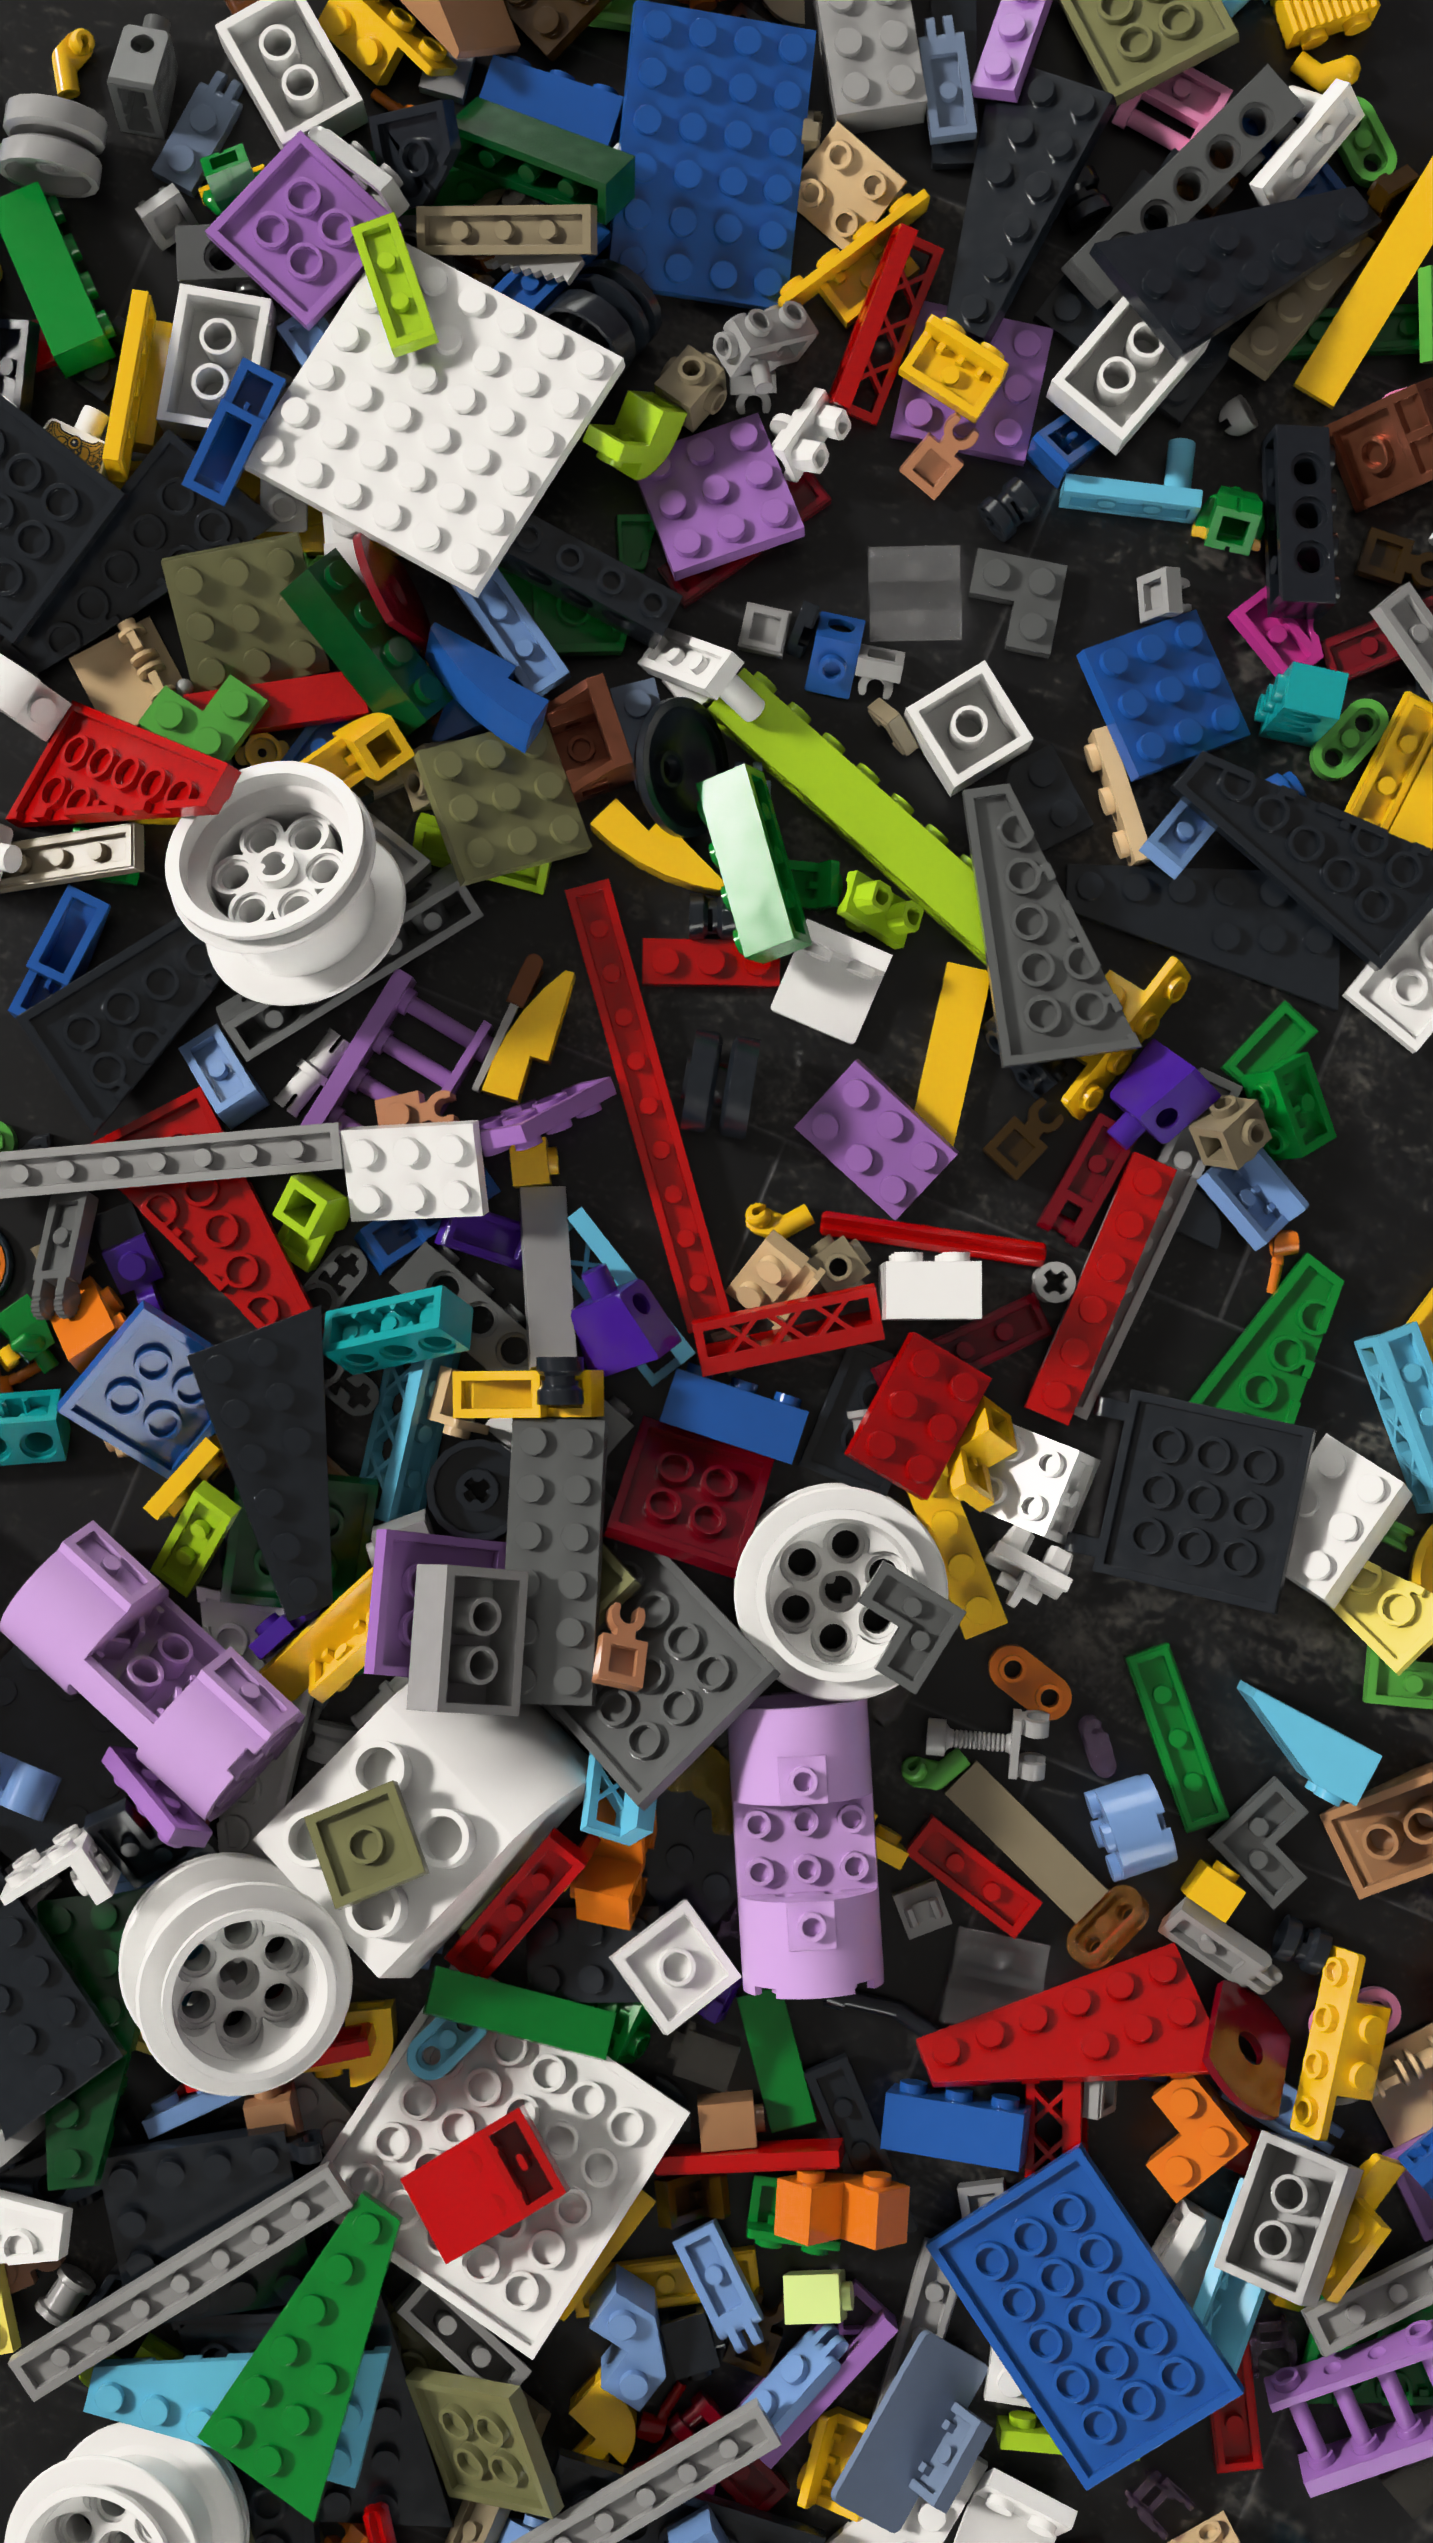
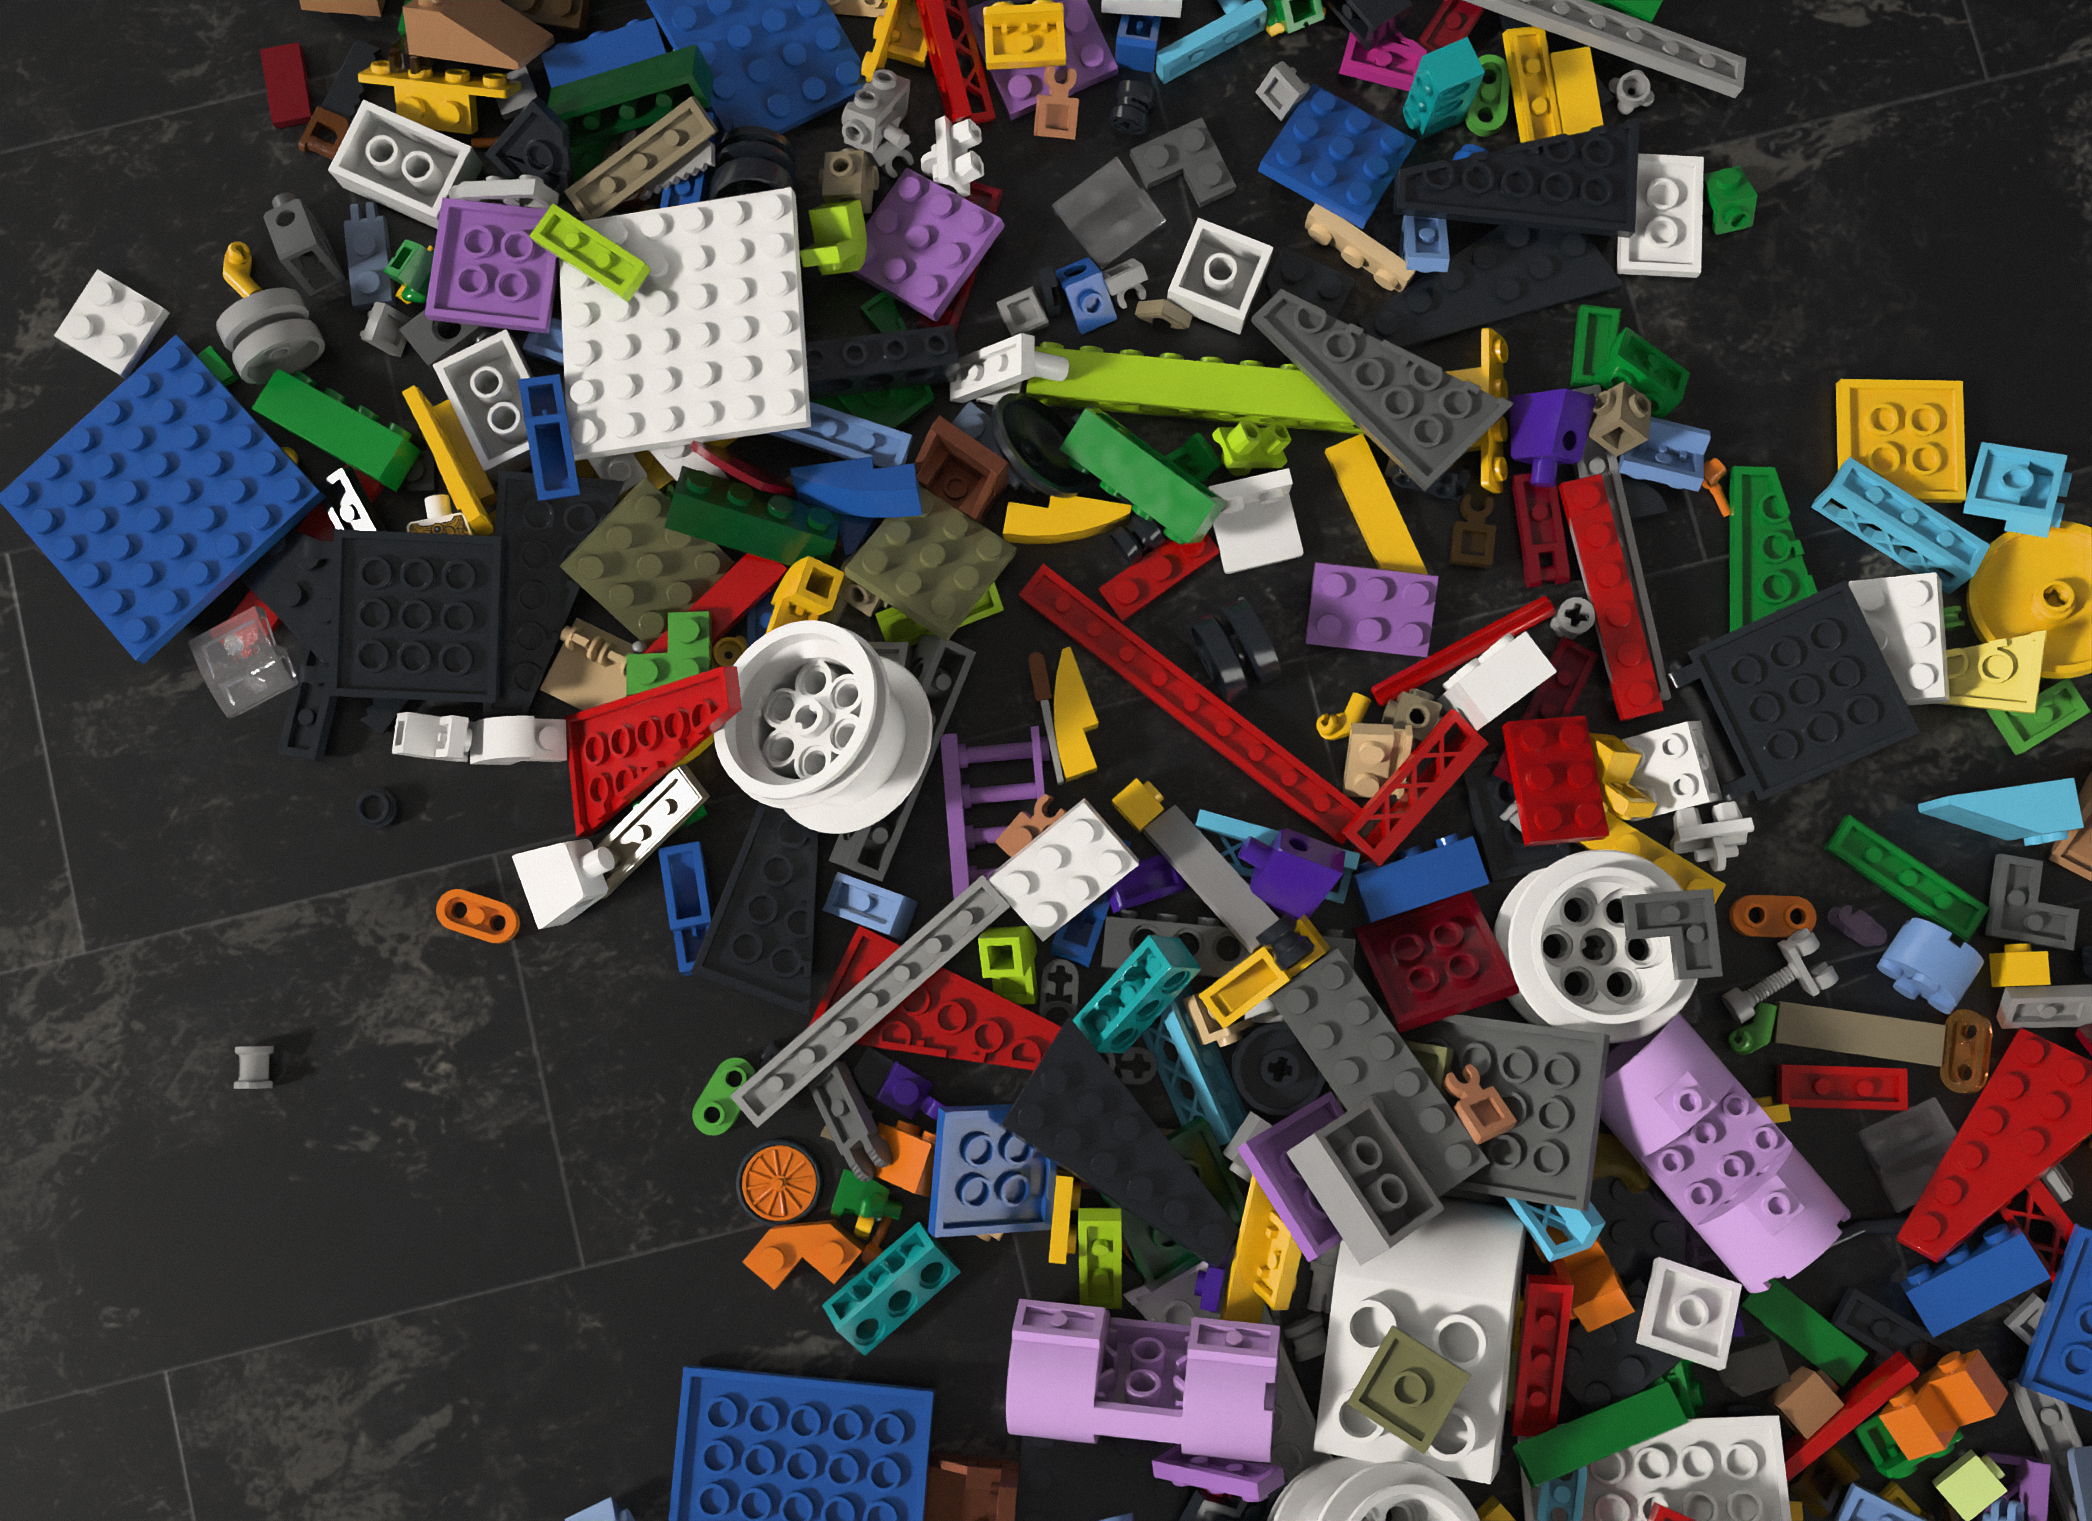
camera: 25 degrees left, 5 degrees down
white pin [273,1028,350,1118] -> none
medium lavender plate [479,1077,617,1157] -> none
light grey tile [892,1877,952,1940] -> none

